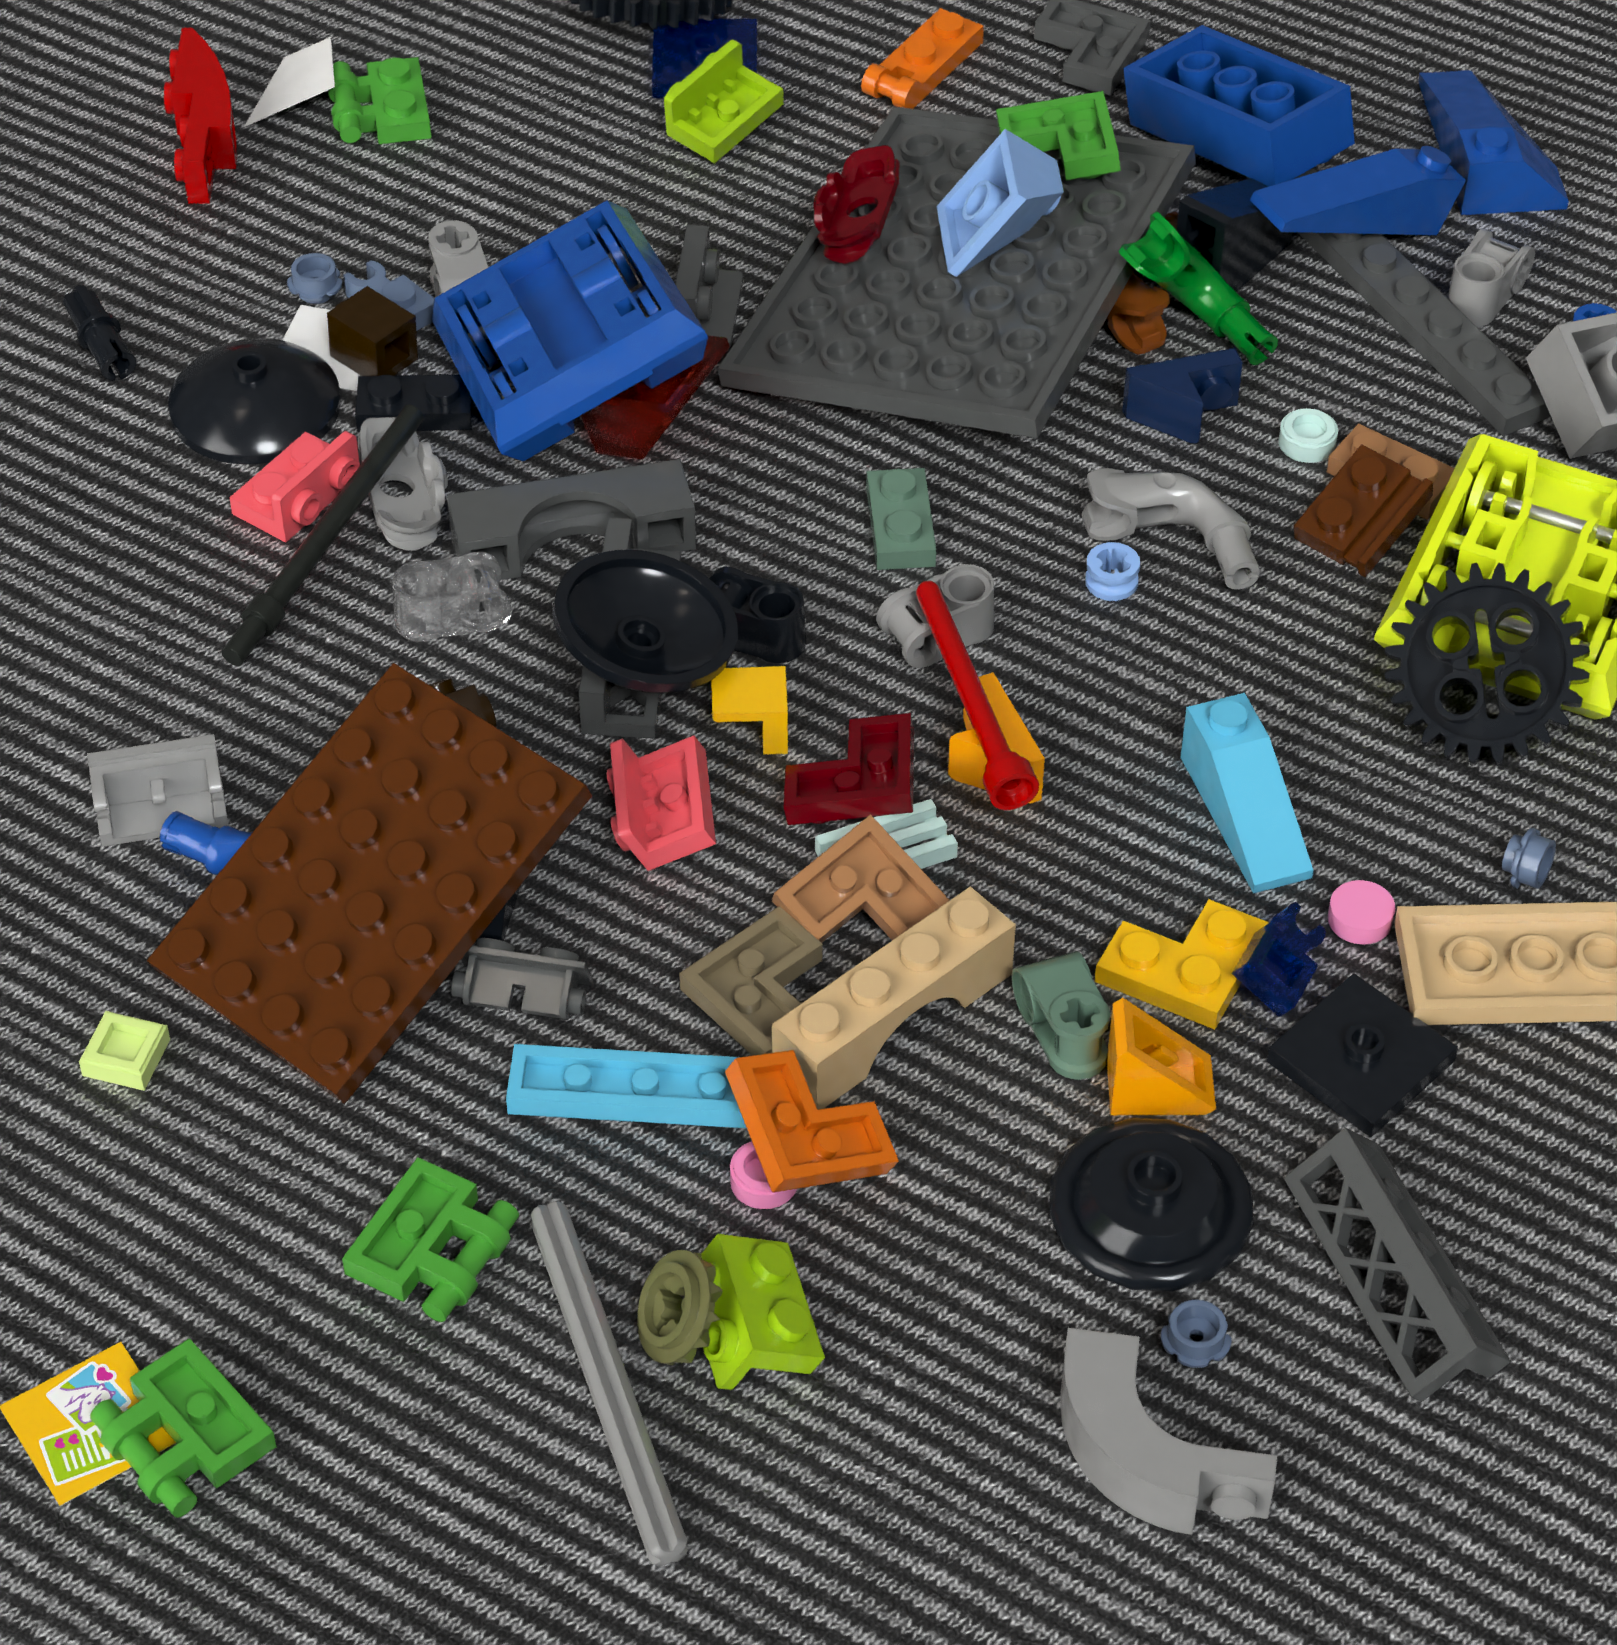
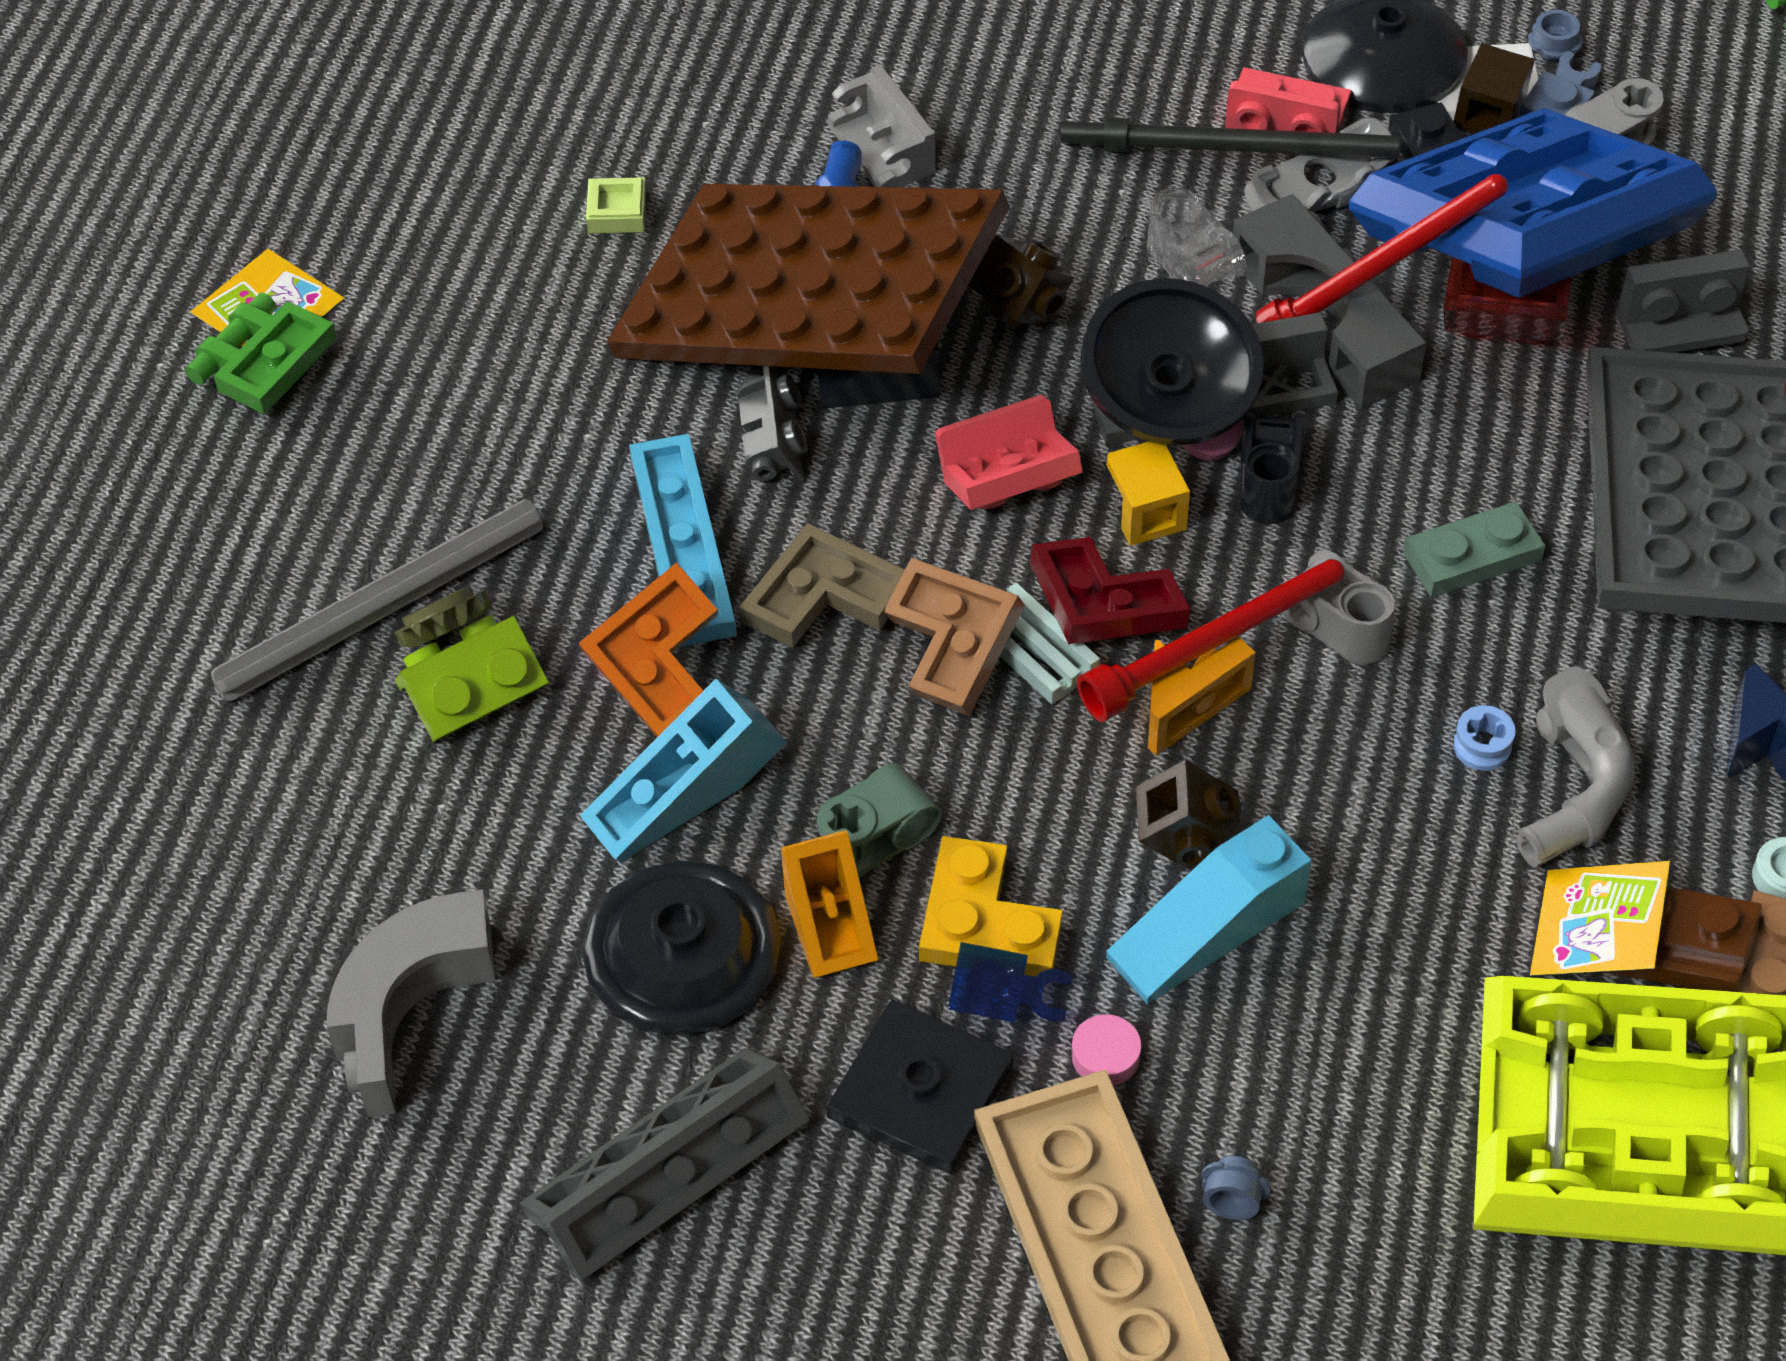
camera: 75 degrees right, 5 degrees up
bright green plate [342,1157,519,1322] -> none
tan arch [772,886,1016,1110] -> none
sand blue plate [1161,1300,1232,1368] -> none
black gear [1385,563,1590,766] -> none
none -> medium azure slope [580,679,787,862]
none -> dark brown brick [1136,760,1241,871]
none -> red piece [1256,174,1508,323]
none -> sticker [1530,861,1670,976]

